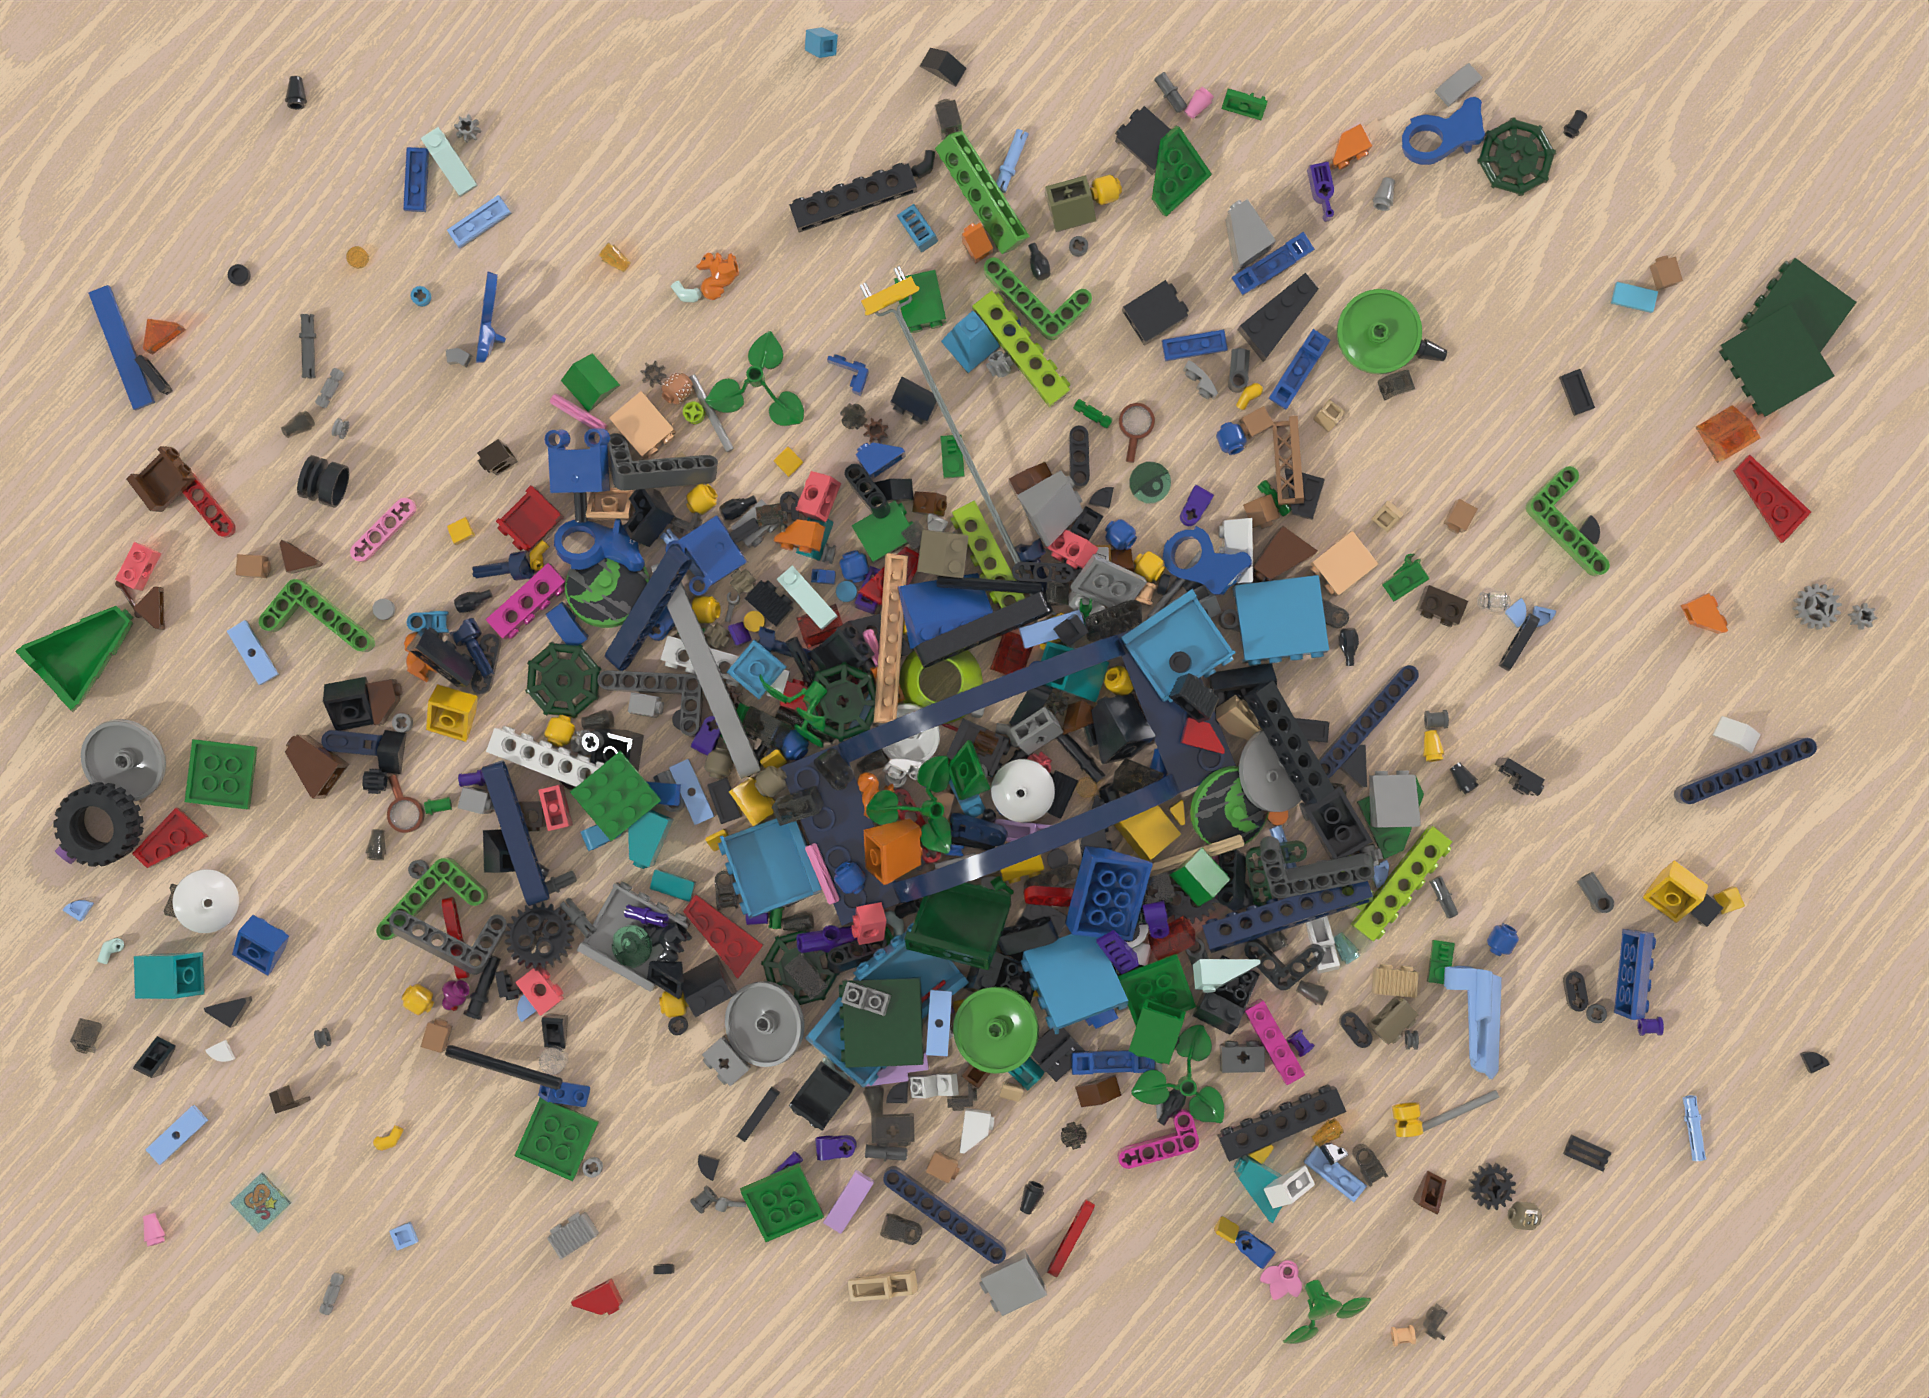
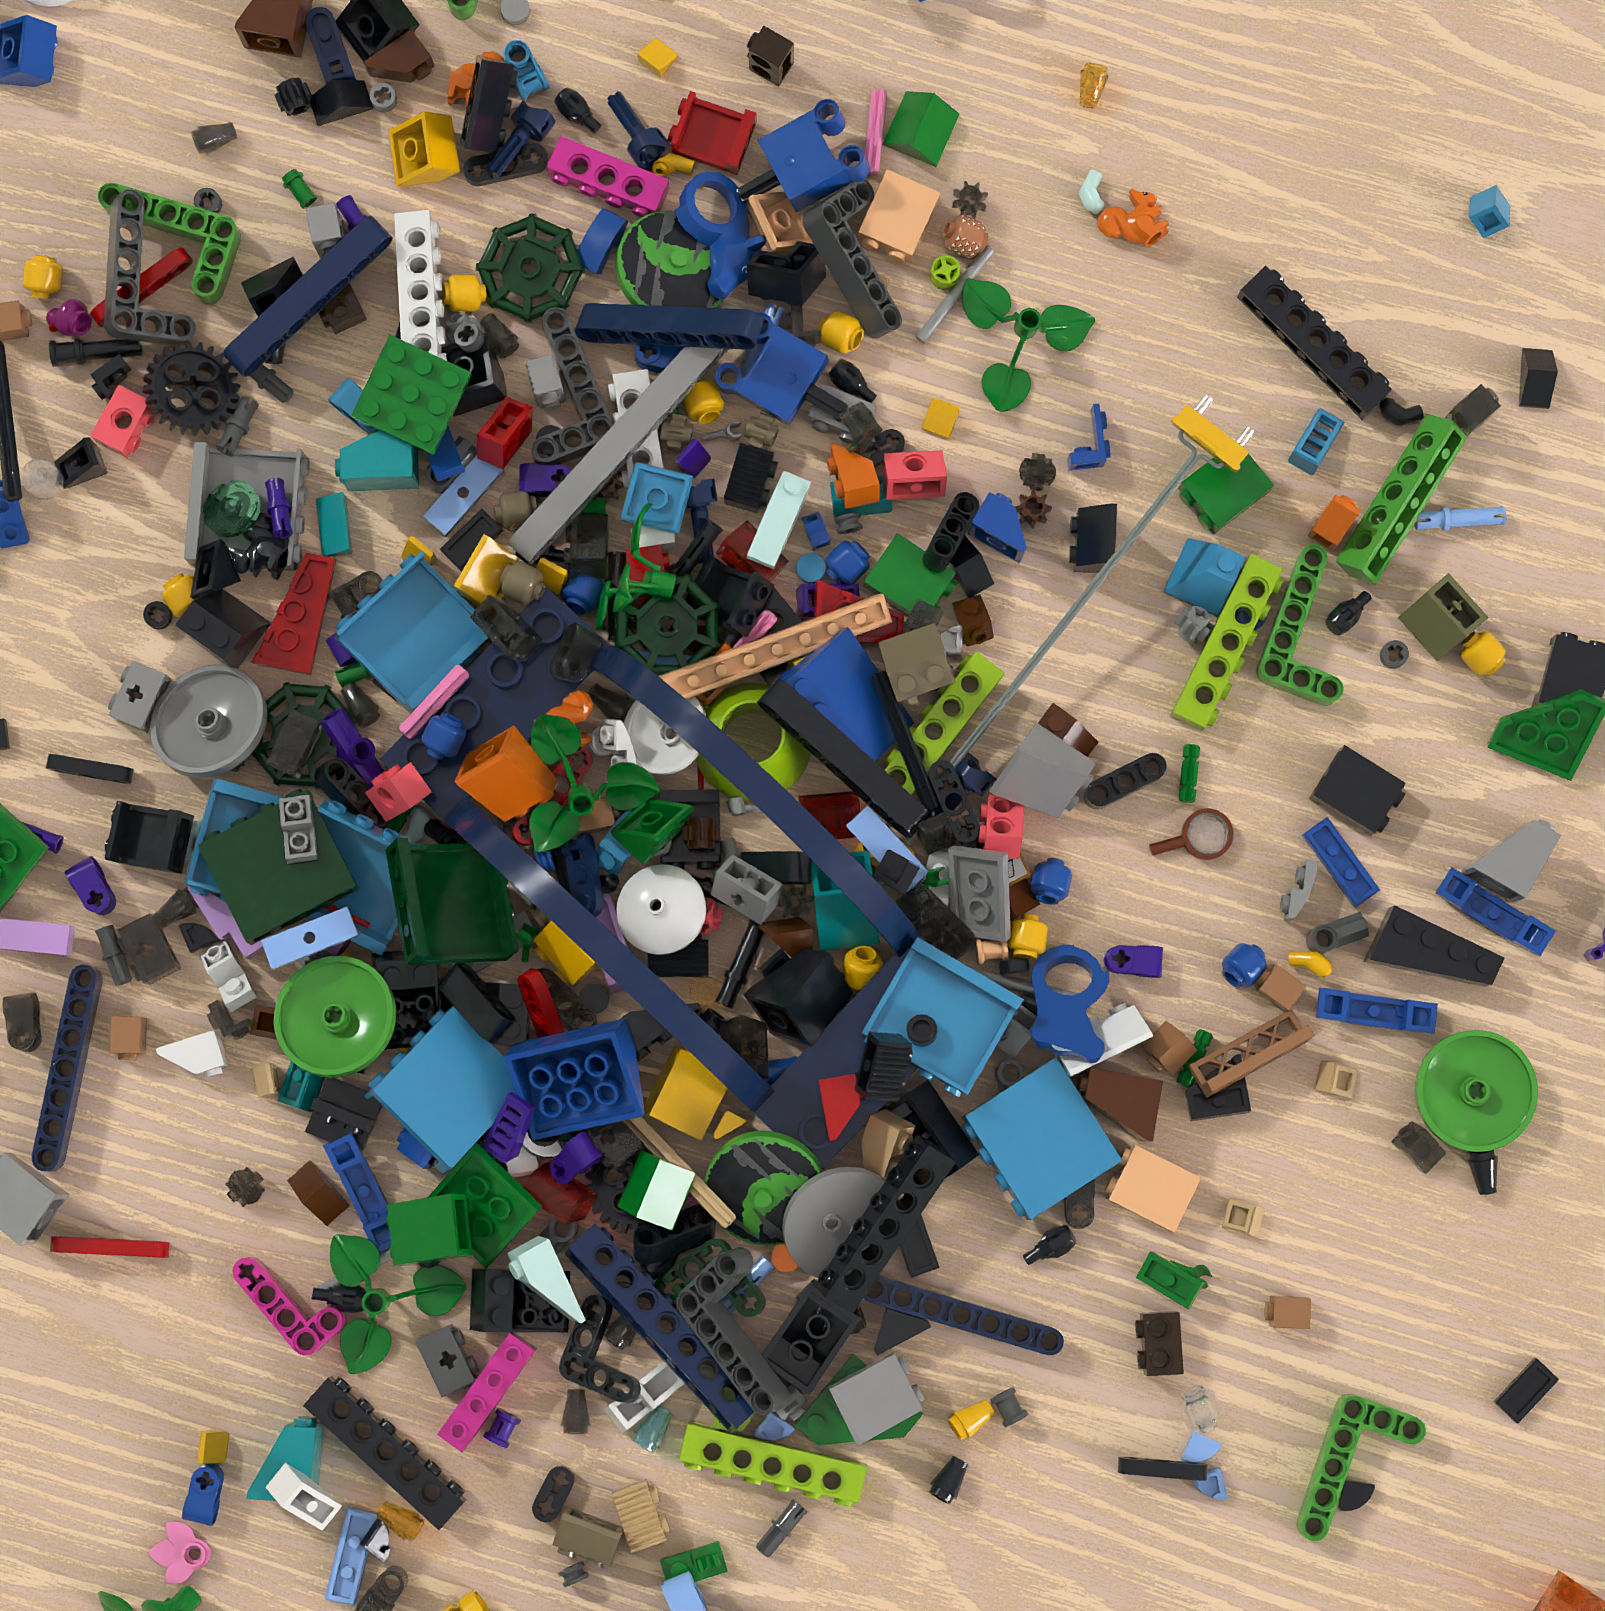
camera: 60 degrees right, 5 degrees down
piece [387,774,424,833] -> none
light blue tile [517,994,536,1022] -> none
coral brick [538,785,573,831] -> none
yellow tile [744,611,765,632] -> none
green plate [940,435,965,479] -> none
black cone [1020,1181,1044,1215] -> none
black slope [1070,506,1104,541] -> none
black tile [1089,487,1114,509] -> none
clear green tile [1129,462,1171,504] -> none
yellow slope [1248,1144,1274,1164] -> none
black plate [1495,758,1545,796] -> none
none -> red brick [477,396,533,469]

